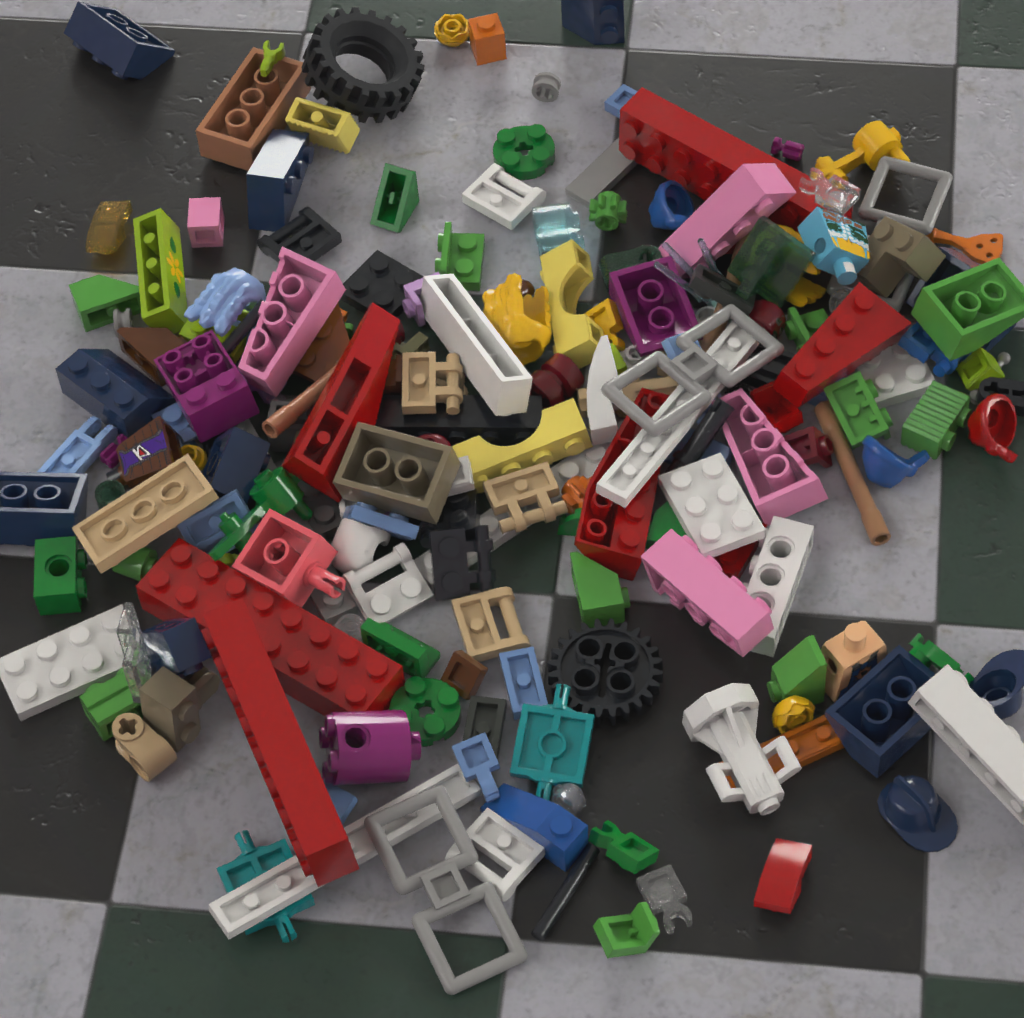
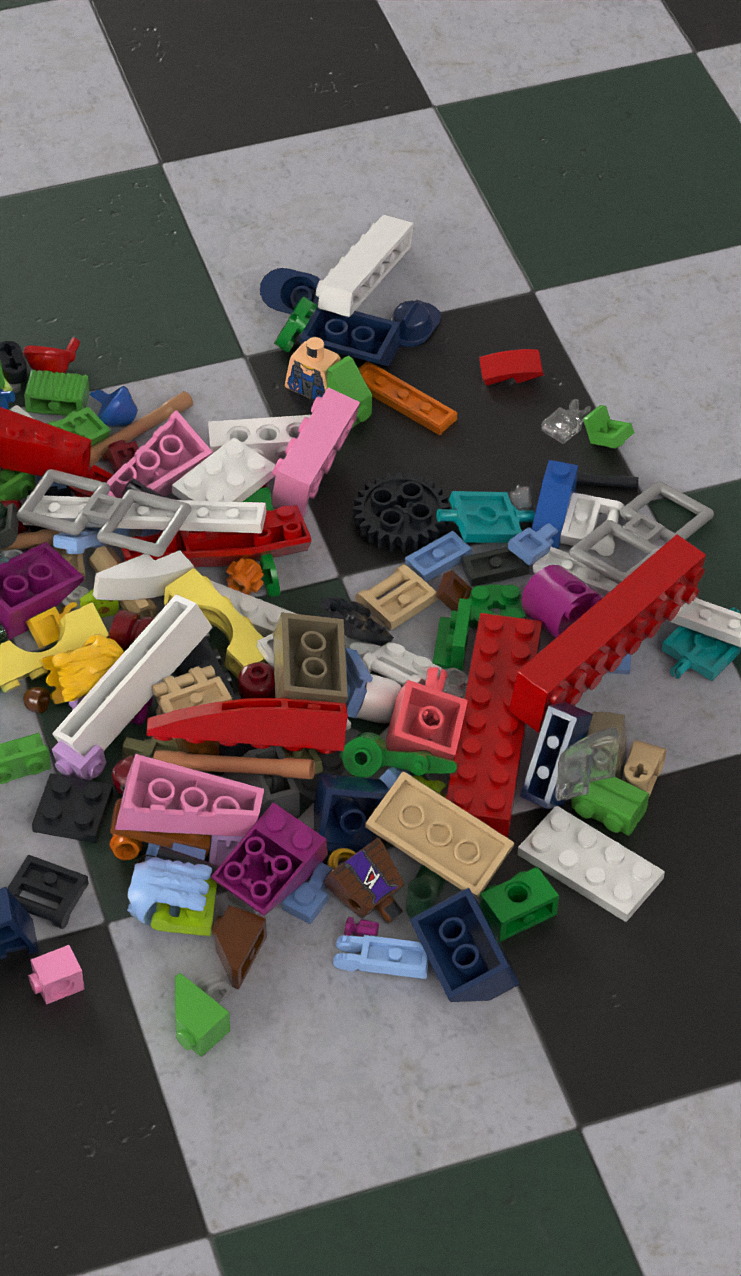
camera: 120 degrees left, 5 degrees down
dark blue slope [55,349,176,438] -> none
clear yellow slope [85,200,133,255] -> none
lime brick [133,208,188,334] -> none
tan plate [483,462,568,534] -> none
bright green slope [570,551,630,628] -> none
green plate [588,820,660,874] -> none
white piece [682,683,802,815] -> none
yellow plate [772,695,815,734] -> none

